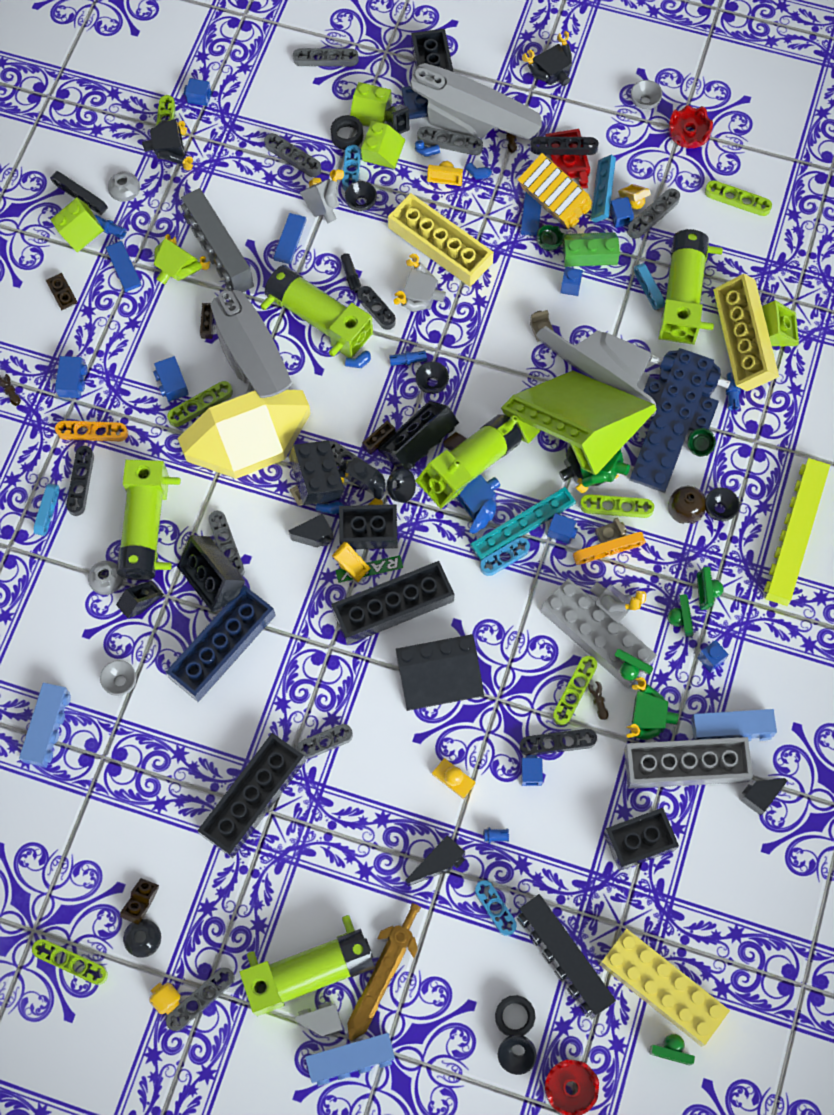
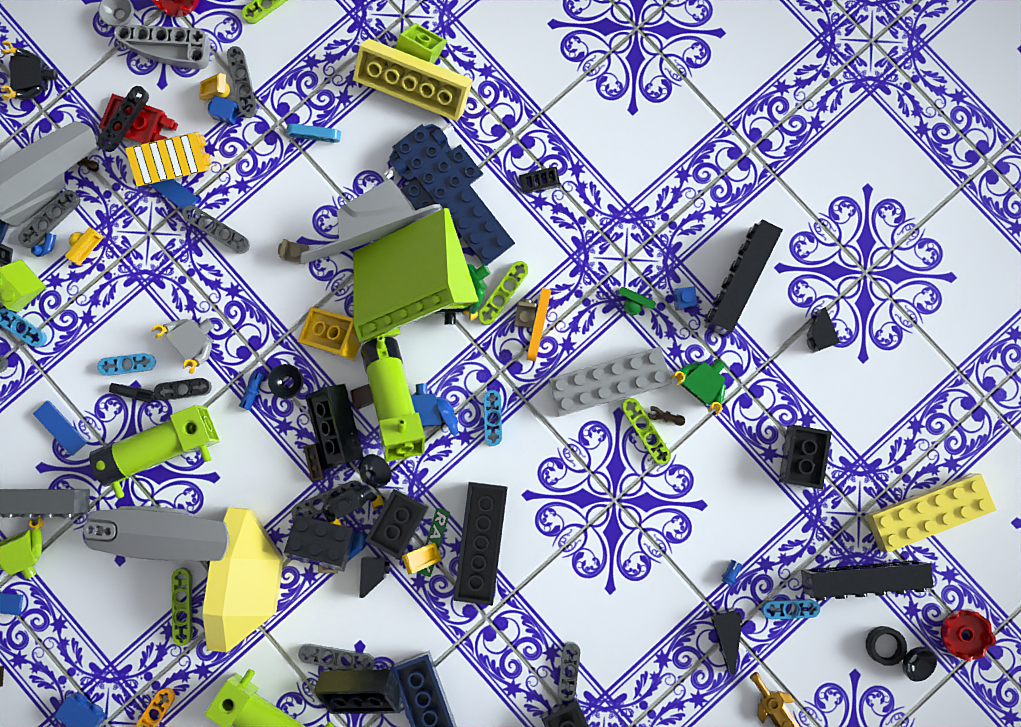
camera: 60 degrees left, 15 degrees up
blue brick [153,356,189,402] -> none
dark brown piece [200,303,214,339] -> none
light grey torso [300,169,344,224] -> none
black piece [345,181,377,211] -> none
blue arm [345,351,371,368] -> none
light yellow brick [388,193,494,287] -> none
black slope [396,634,484,711] -> none
yellow tile [432,758,476,799] -> none
blue arm [465,162,492,180] -> none
teal plate [470,487,576,561] -> none
black beam [520,729,597,756] -> none
blue brick [521,755,543,786] -> none
dark green hair [536,224,565,251] -> none
blue brick [547,513,578,544] -> none
blue brick [561,267,583,296] -> none
bright green slope [563,232,620,267] -> none
light grey torso [590,582,646,624] -> none
dark azure plate [591,154,616,223] -> none
green tile [614,649,654,681] -> none
light grey brick [624,737,753,789] -> none
green tile [649,1034,695,1066] -> none
lime piece [658,229,723,345] -> none
dark brown cylinder [668,485,706,524] -> none
dark green hair [687,428,716,457] -> none
medium blue brick [691,709,777,741] -> none
green tile [697,567,724,610] -> none
black piece [705,487,740,522] -> none
blue pin [726,372,741,411] -> none
neon yellow brick [764,458,830,606] -> none
none -> dark azure beam [97,353,156,376]
none -> light grey beam [114,24,211,69]
none -> dark grey beam [182,205,250,253]
none -> yellow slope [297,307,361,361]
none -> black slope [519,166,560,194]
none -> black brick [704,219,783,337]

